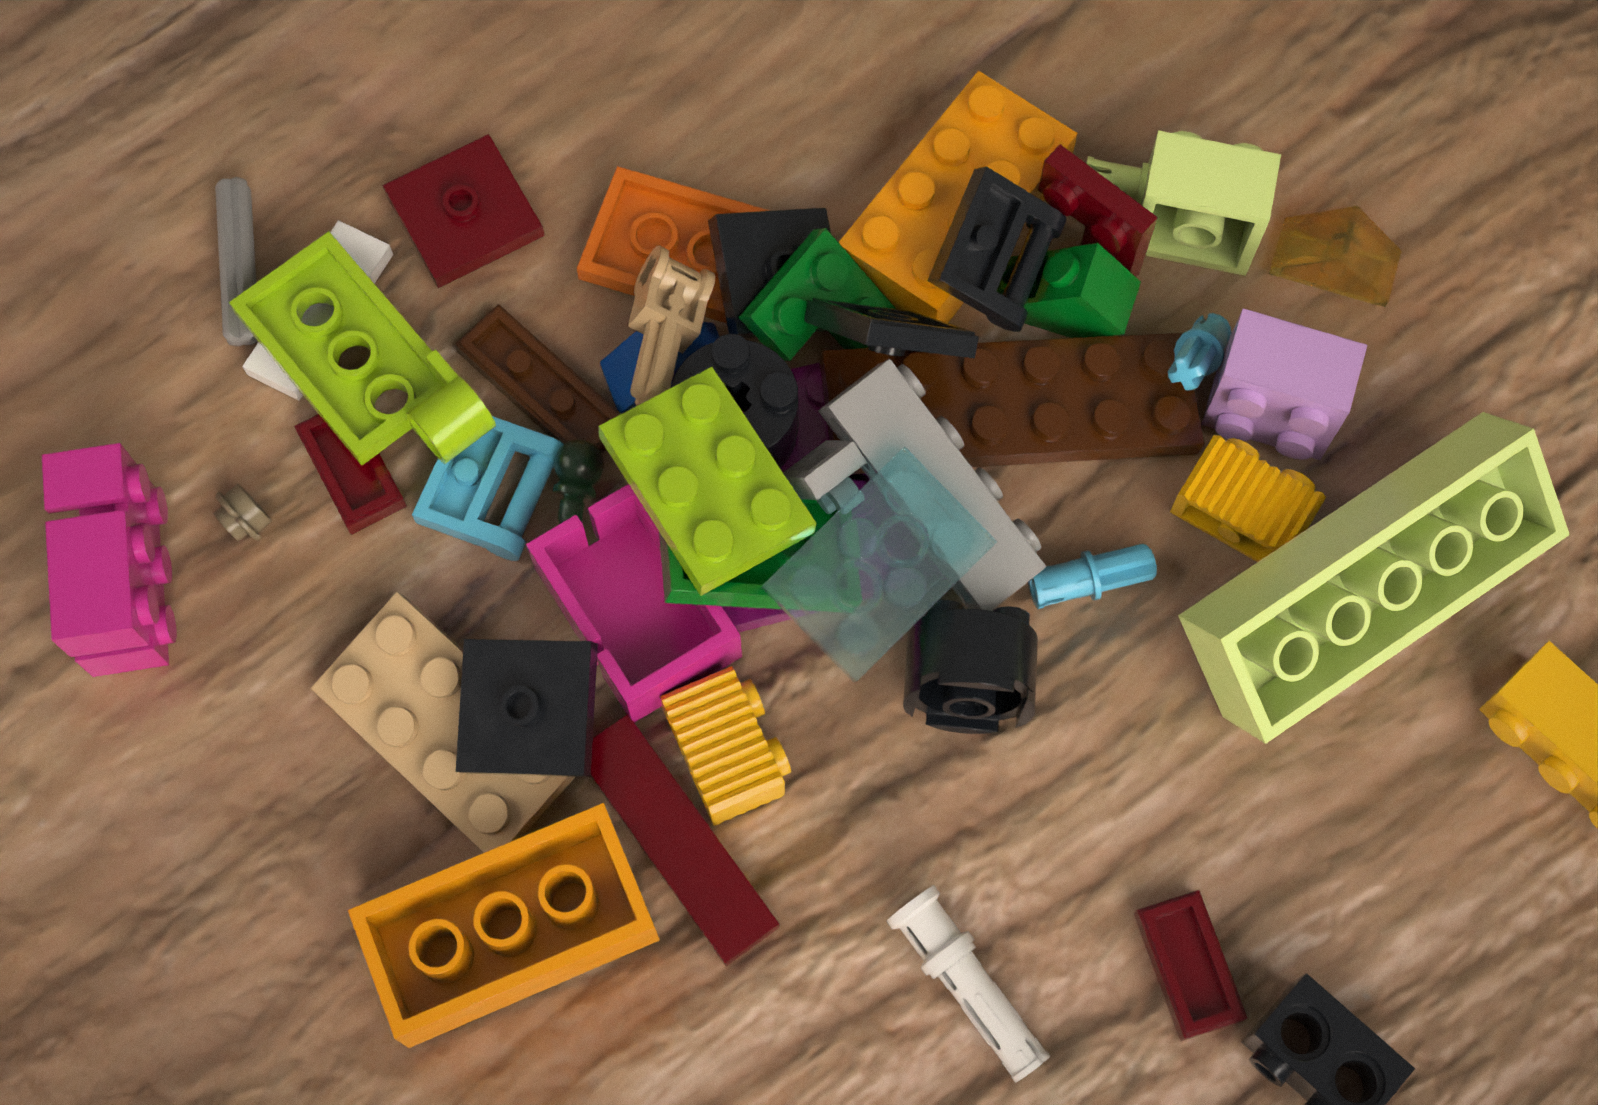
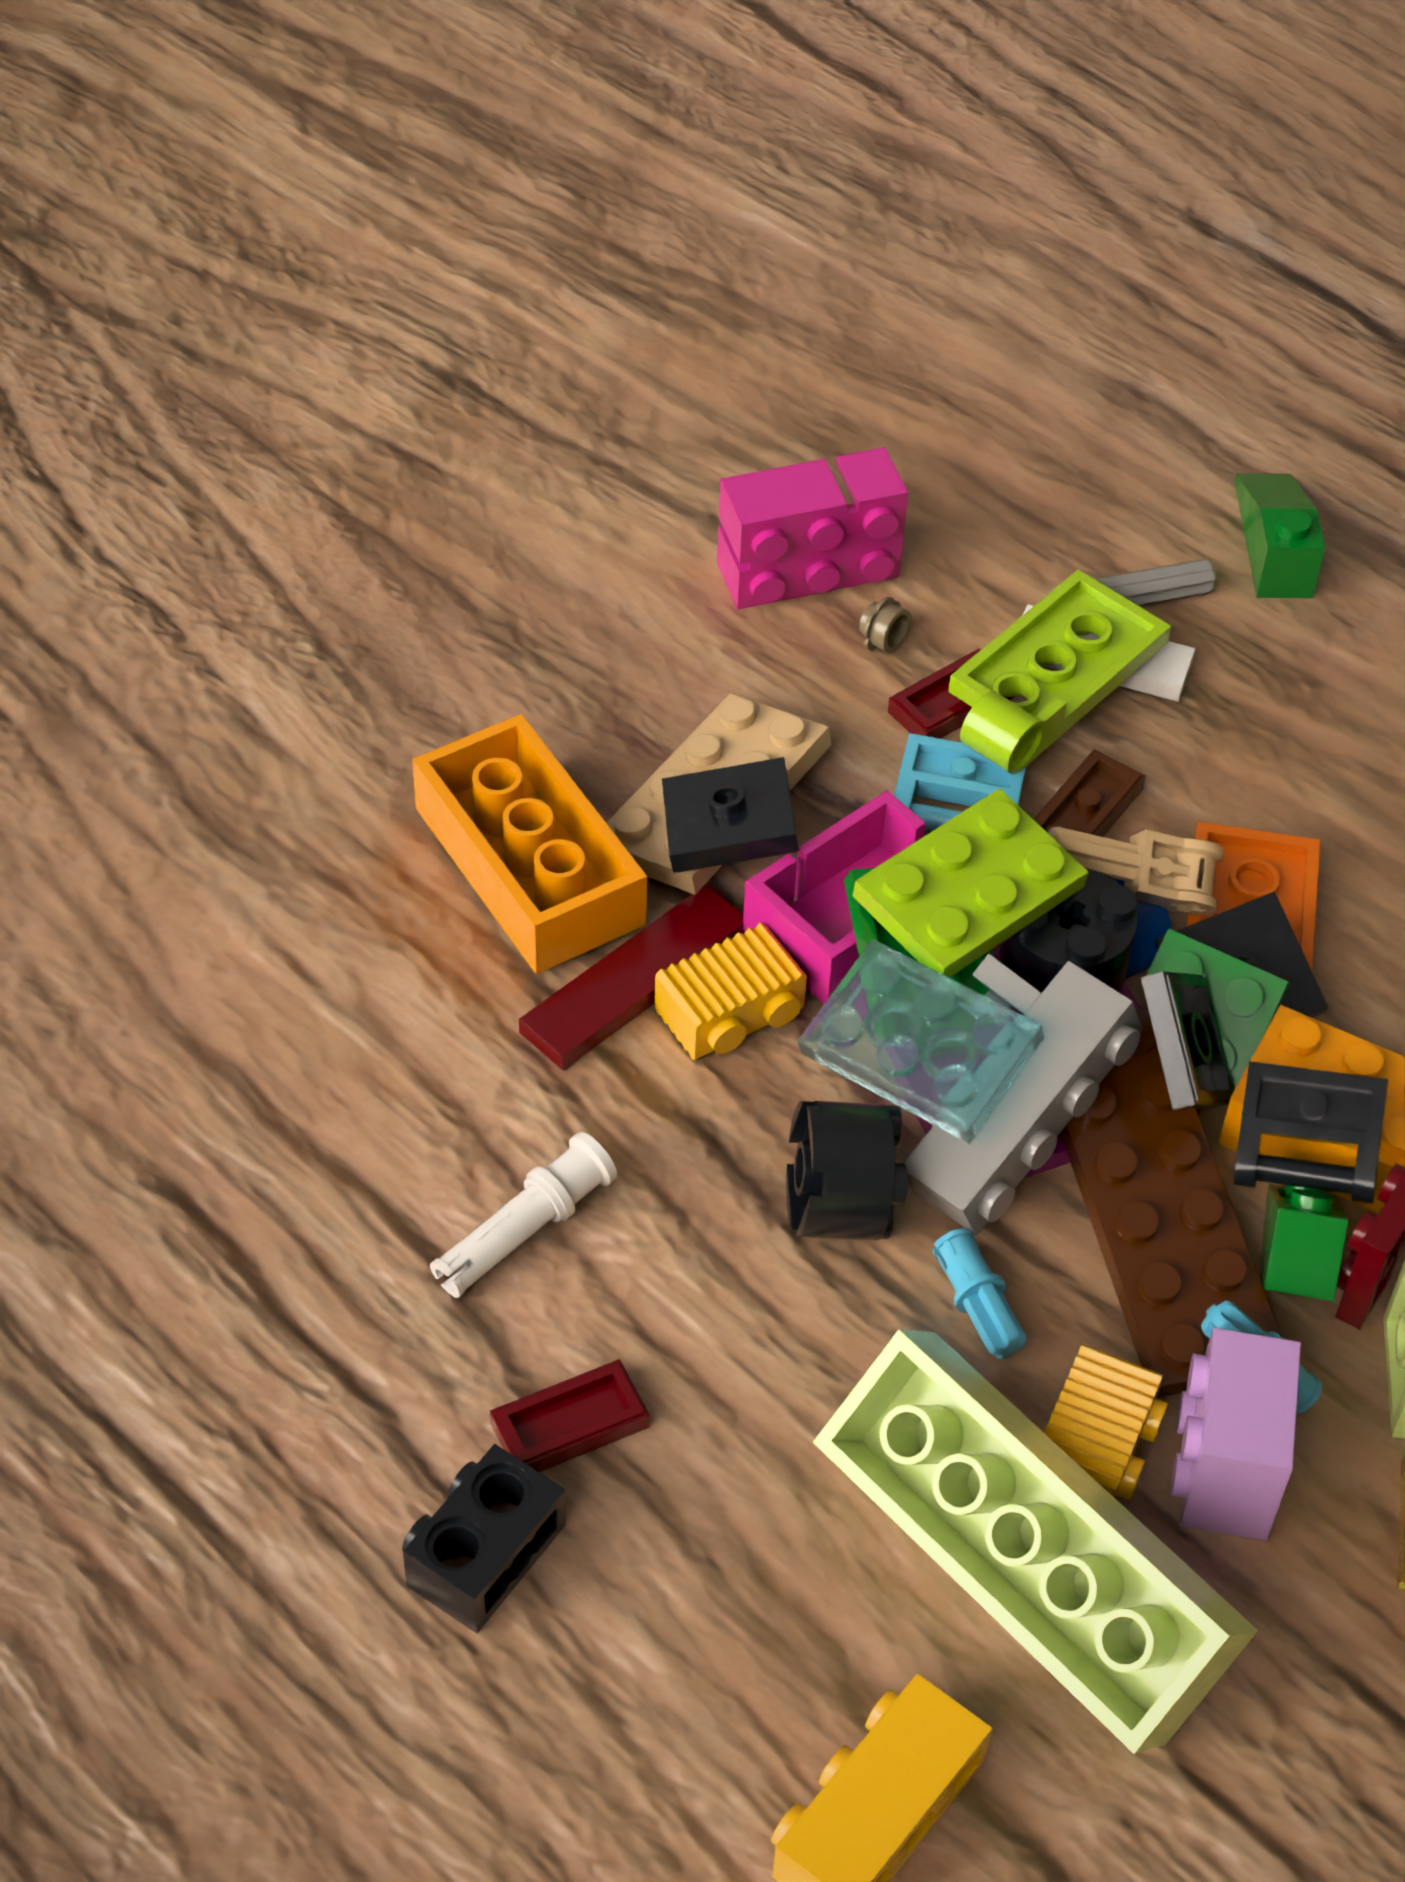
camera: 80 degrees right, 20 degrees down
dark red plate [382,134,545,288] -> none
none -> green slope [1234,473,1325,598]

